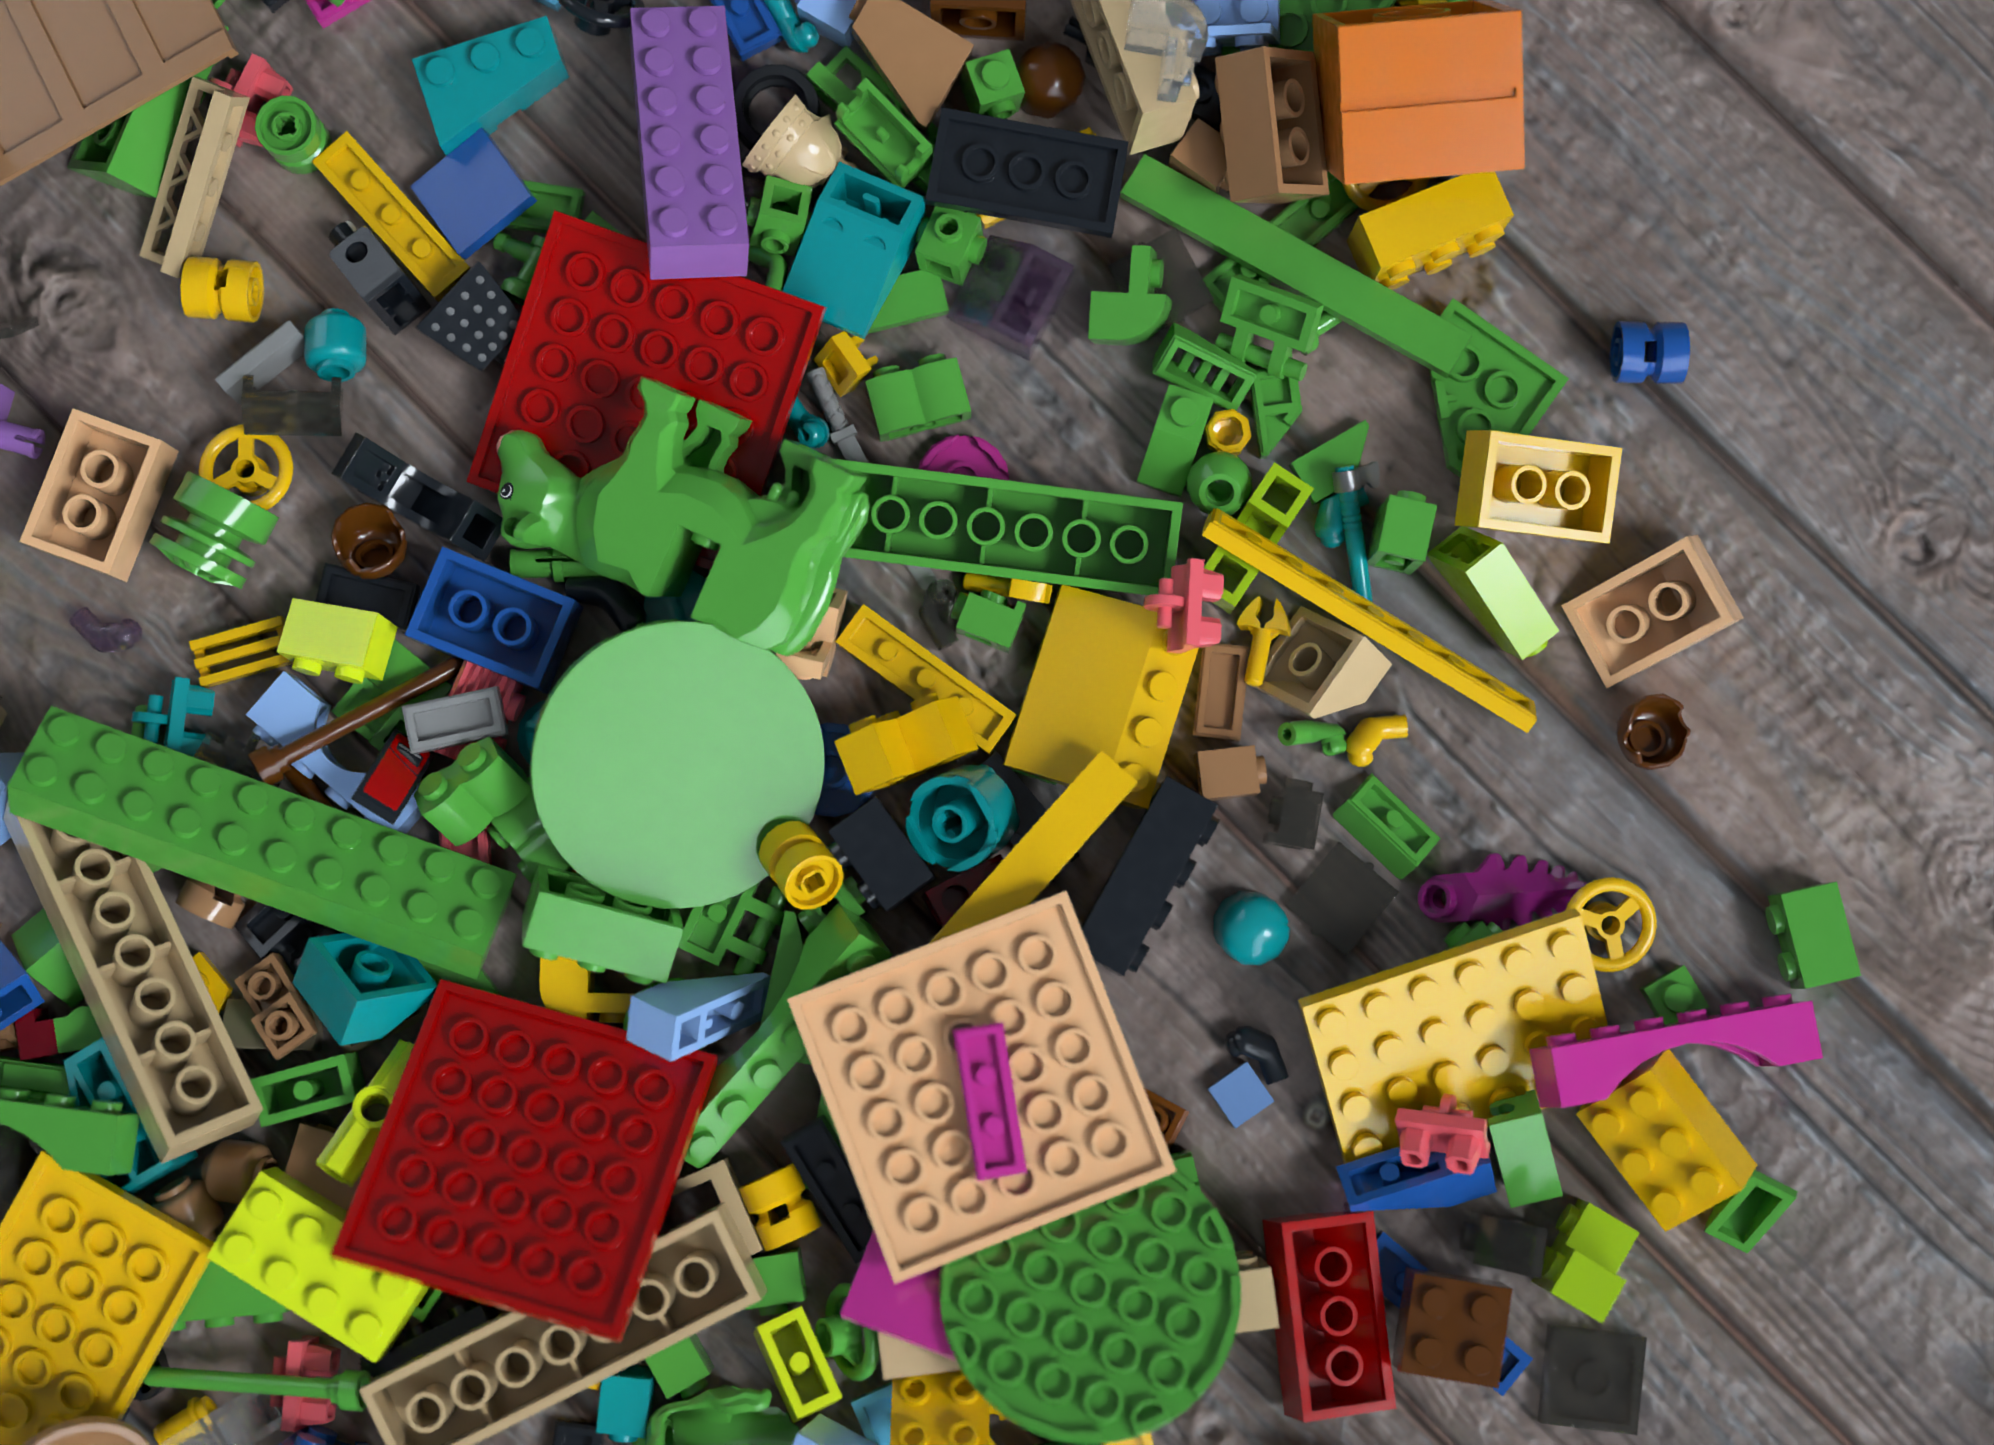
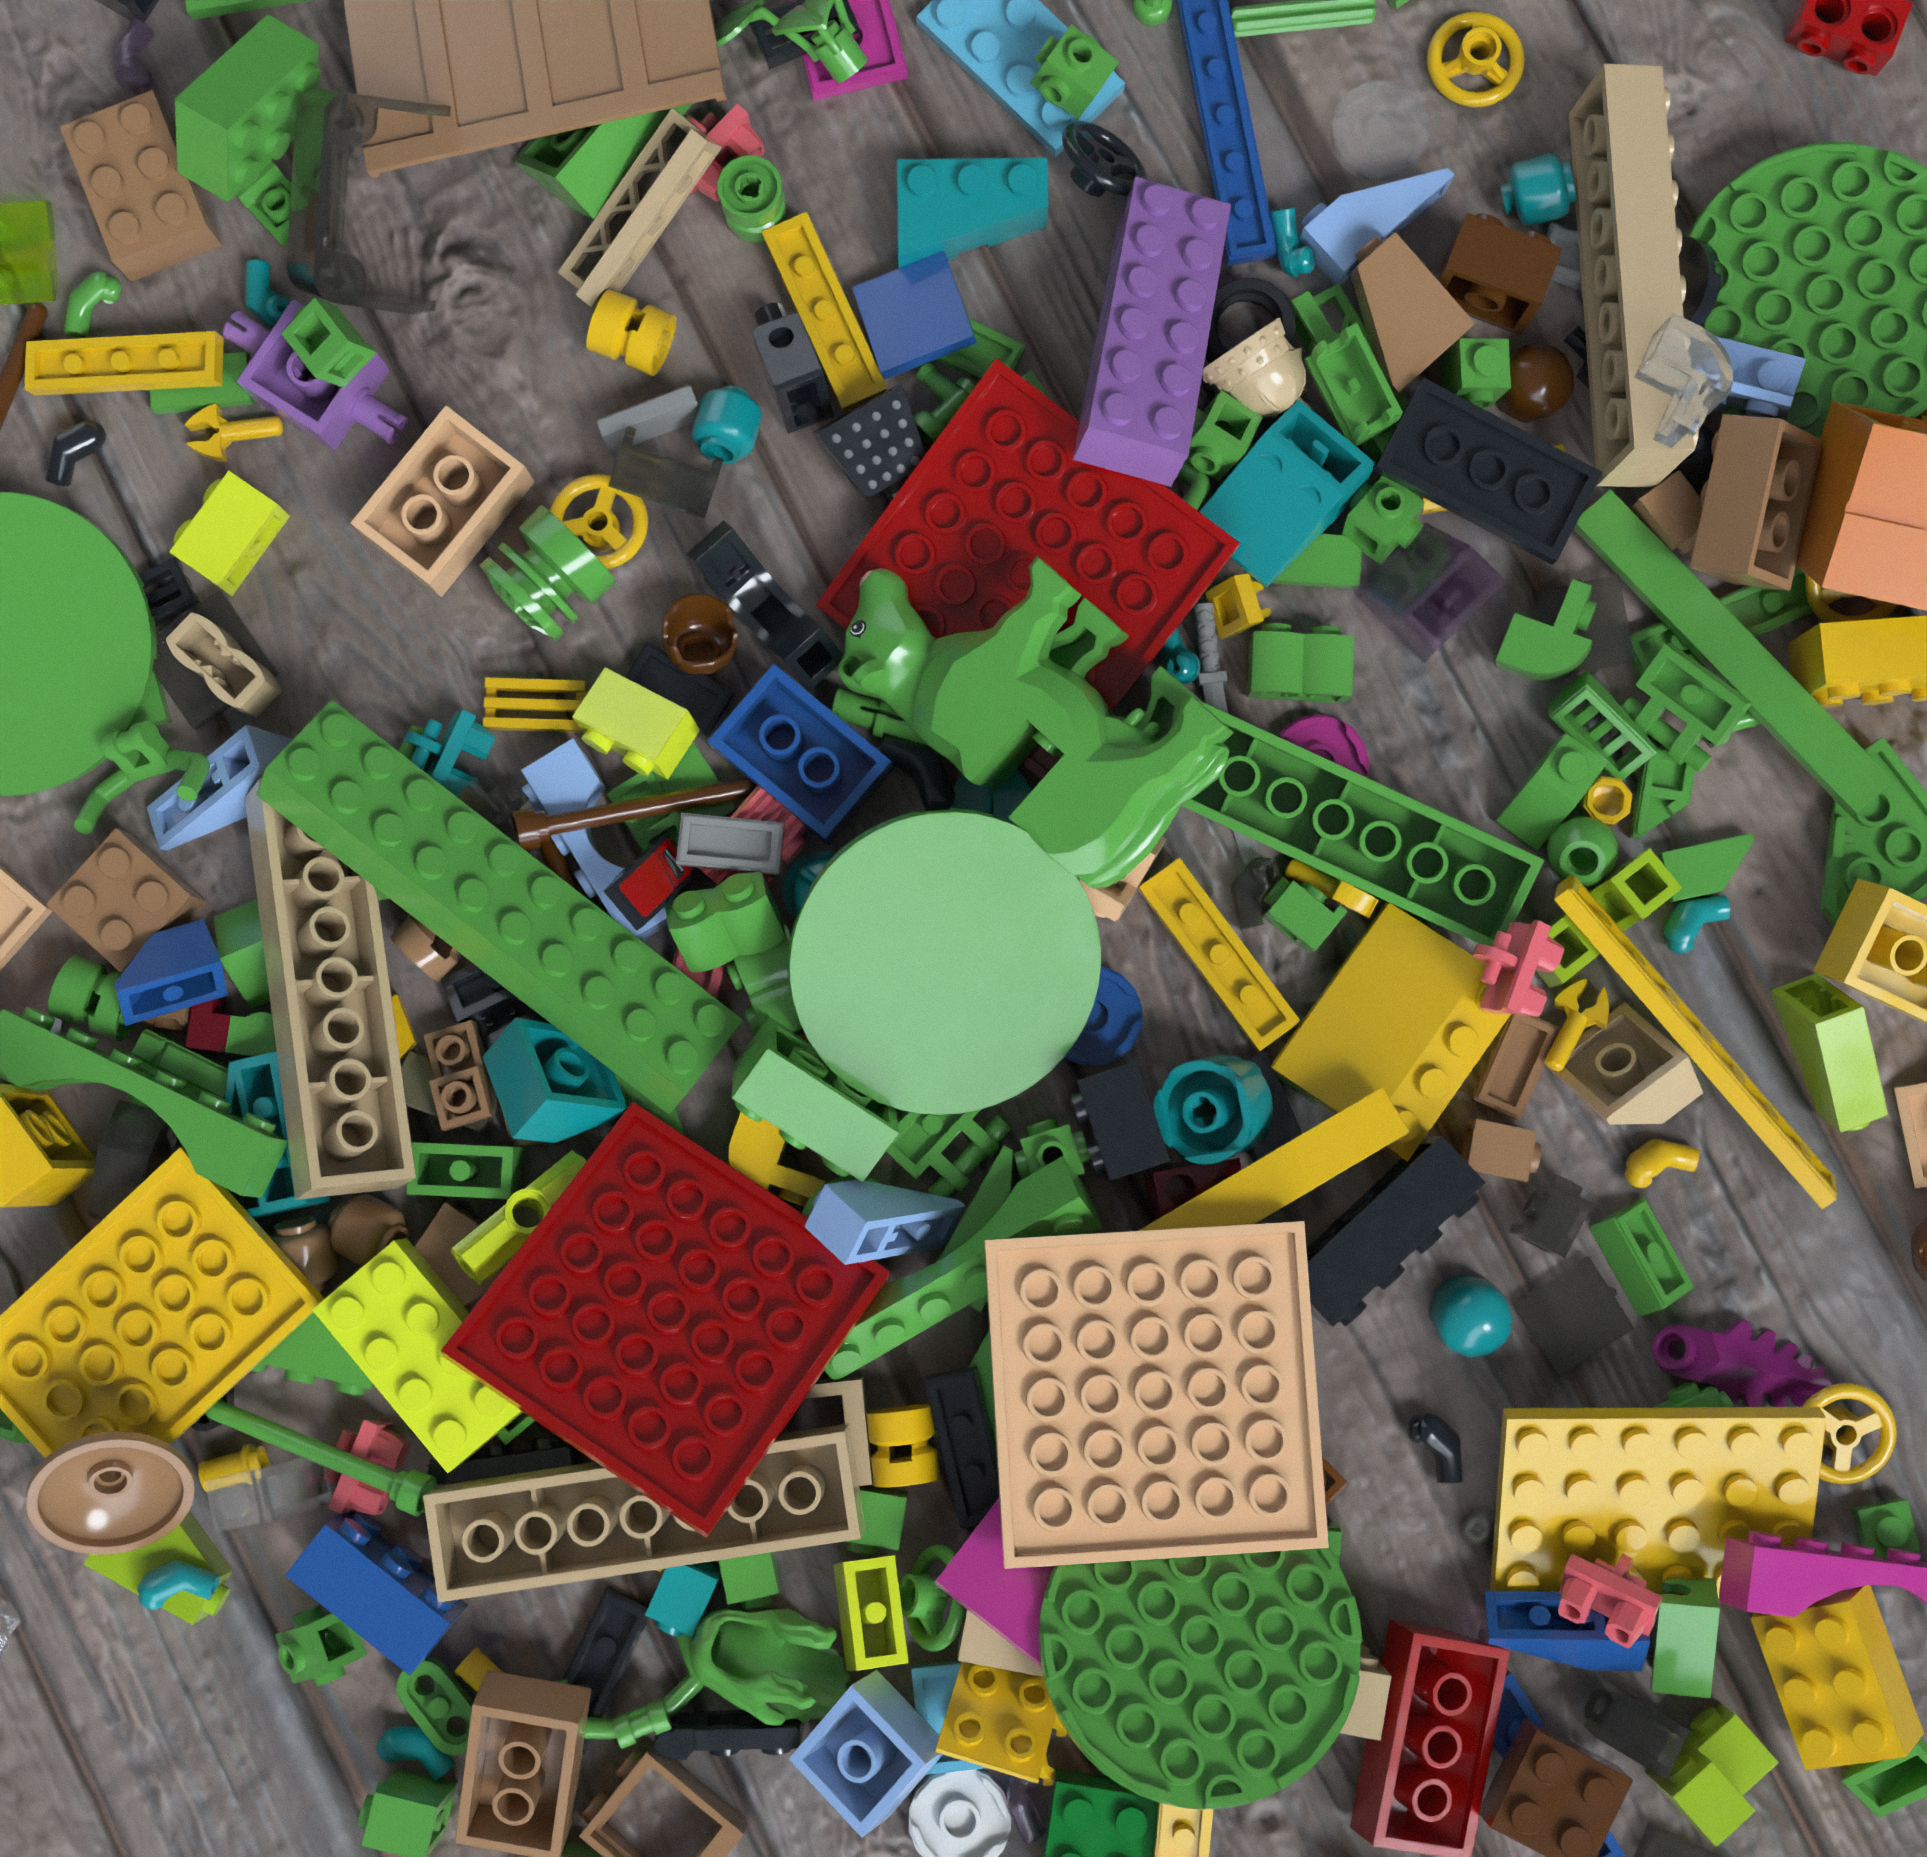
camera: 20 degrees right, 0 degrees up
clear purple arm [69,607,142,653] -> none
yellow wheel [759,821,844,910] -> none
yellow brick [834,693,978,795] -> none
dark pink tile [953,1022,1027,1181] -> none
medium blue tile [1207,1061,1274,1129] -> none
bright green arm [1278,720,1347,756] -> none
teal piece [1332,461,1379,602] -> none
bright green brick [1367,490,1437,575] -> none

